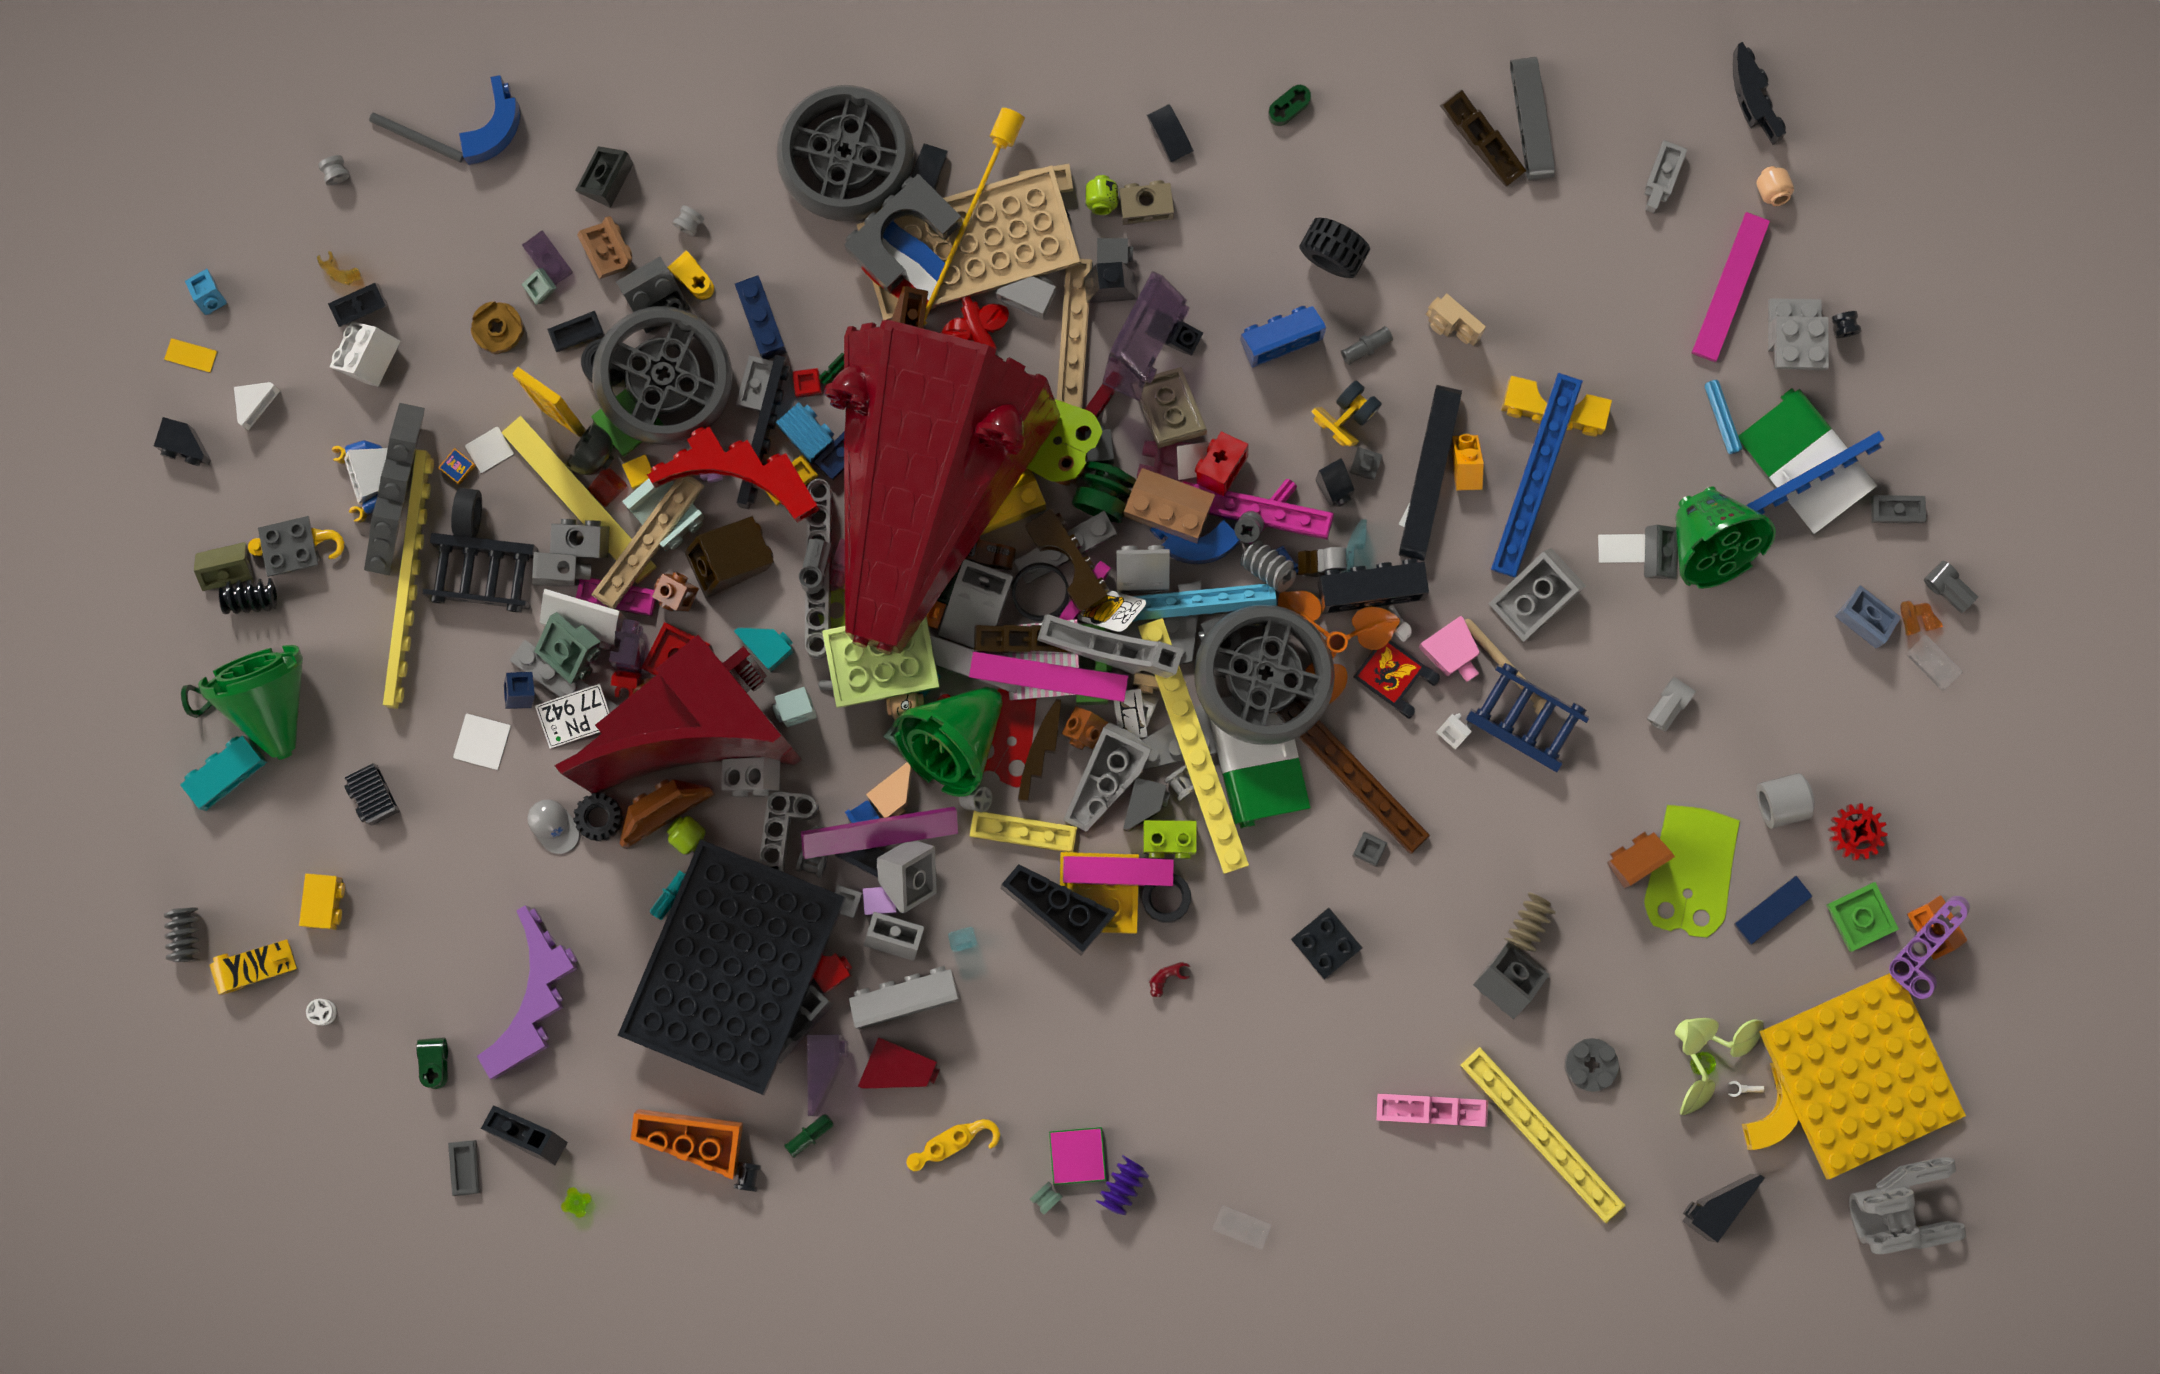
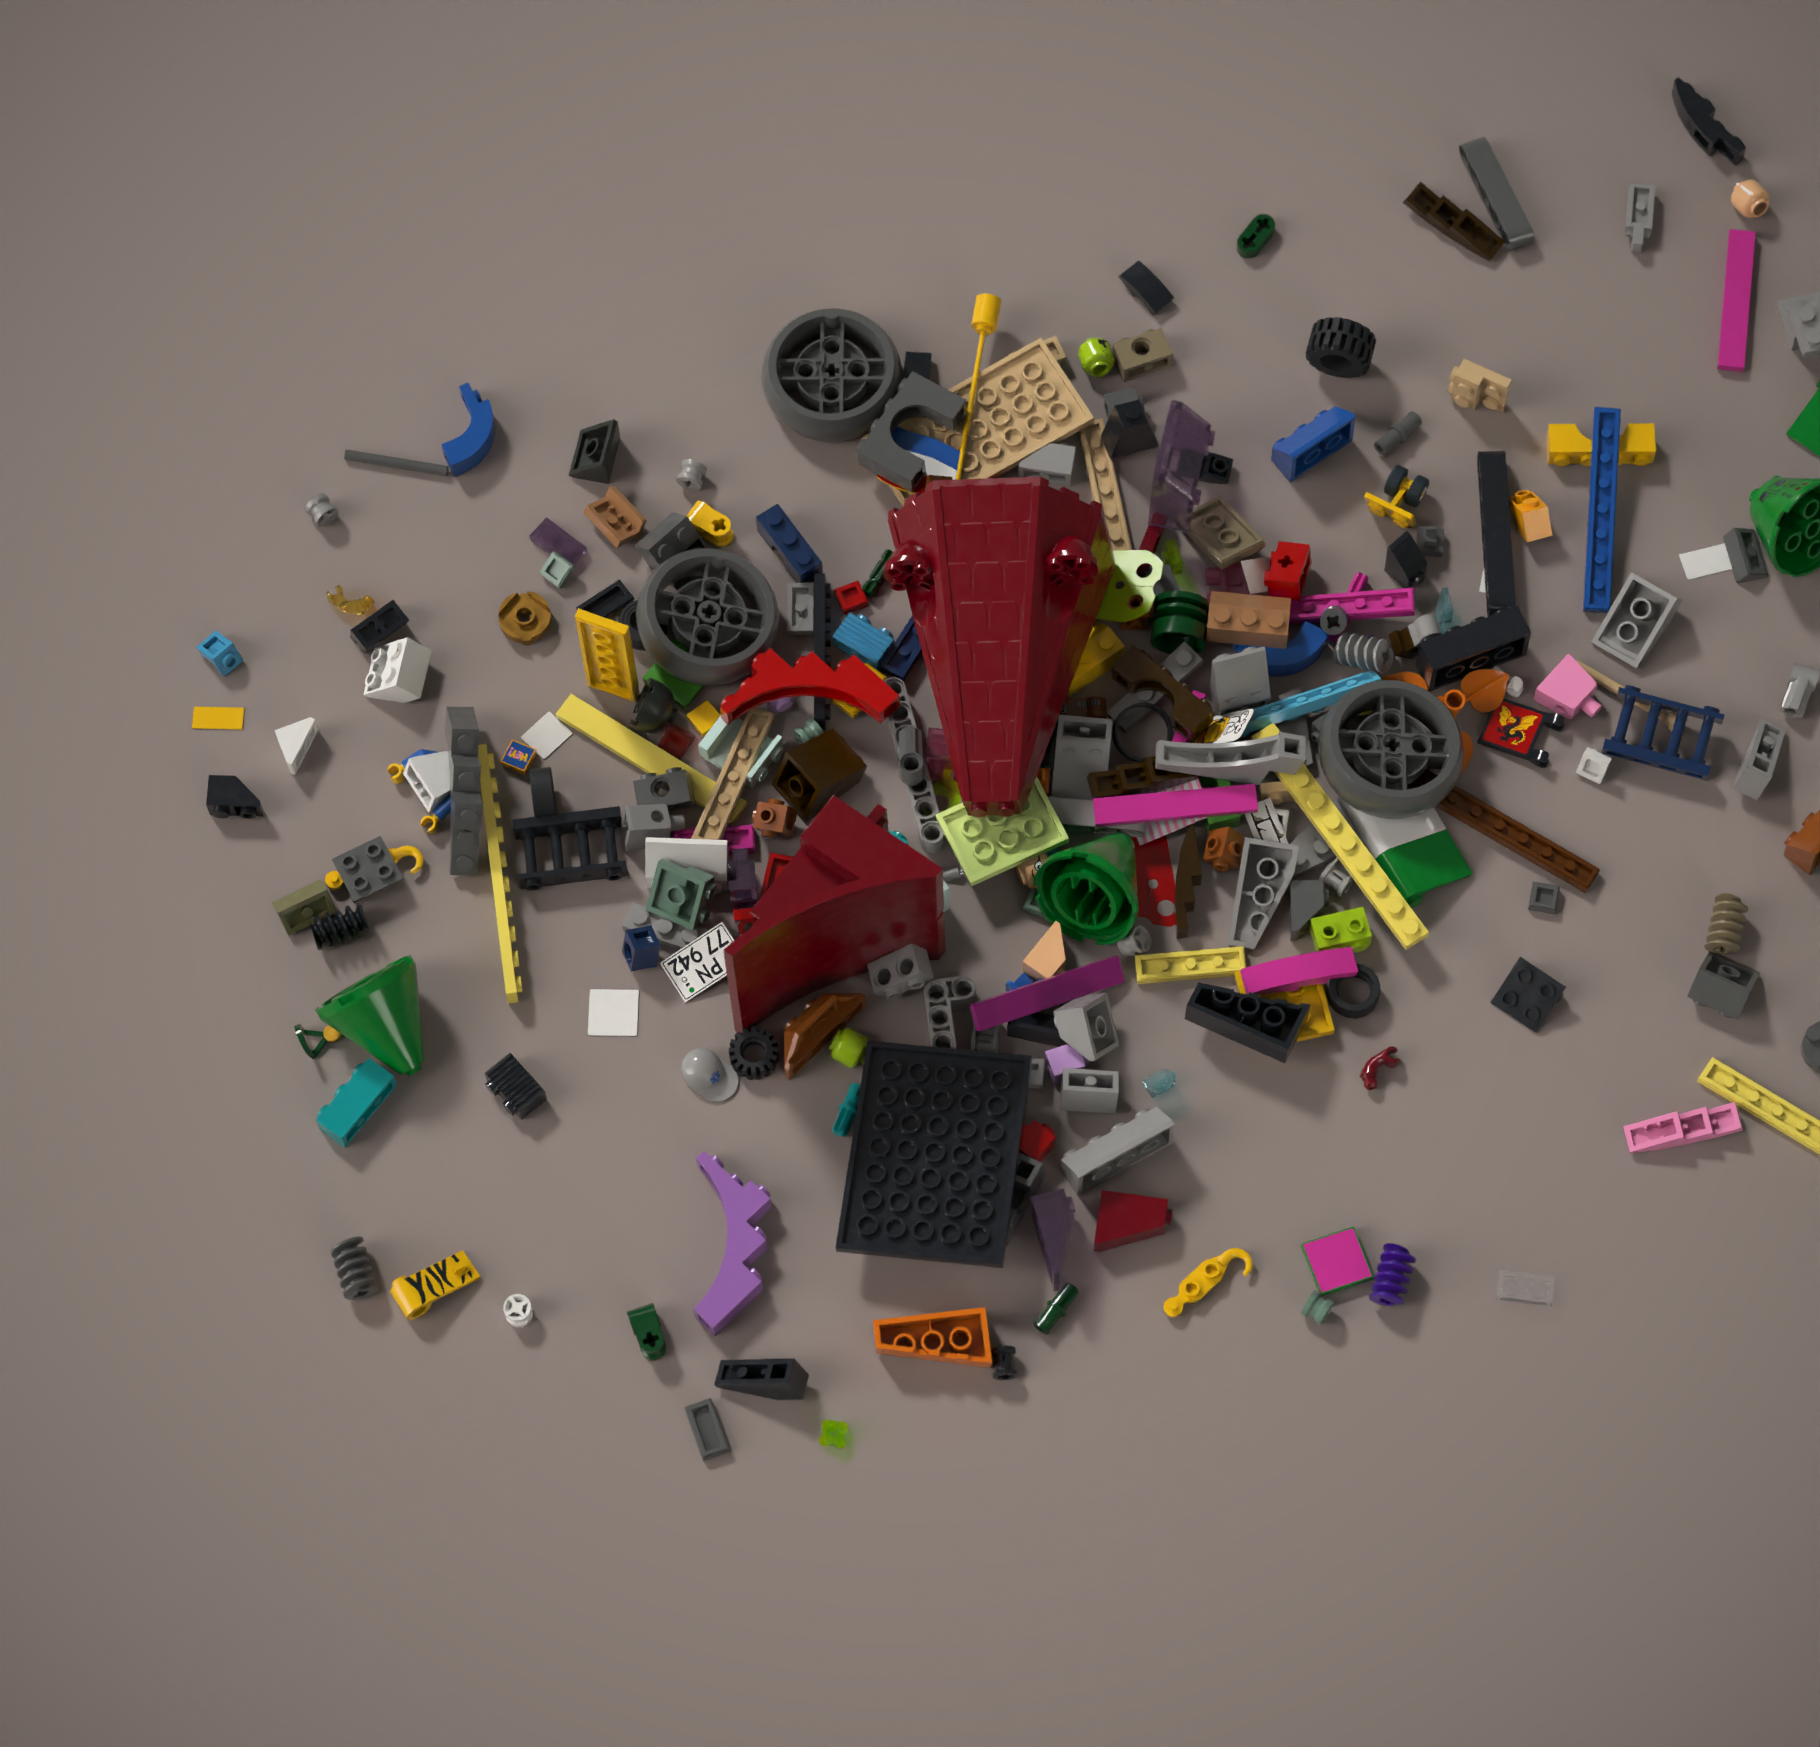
camera: 15 degrees left, 15 degrees down
yellow brick [299,873,345,930] -> none
dark azure axle [1705,380,1742,454] -> none
none -> sand green wheel [793,718,824,745]
none -> clear neon green plate [1161,539,1183,575]
none -> light grey slope [1733,718,1786,800]

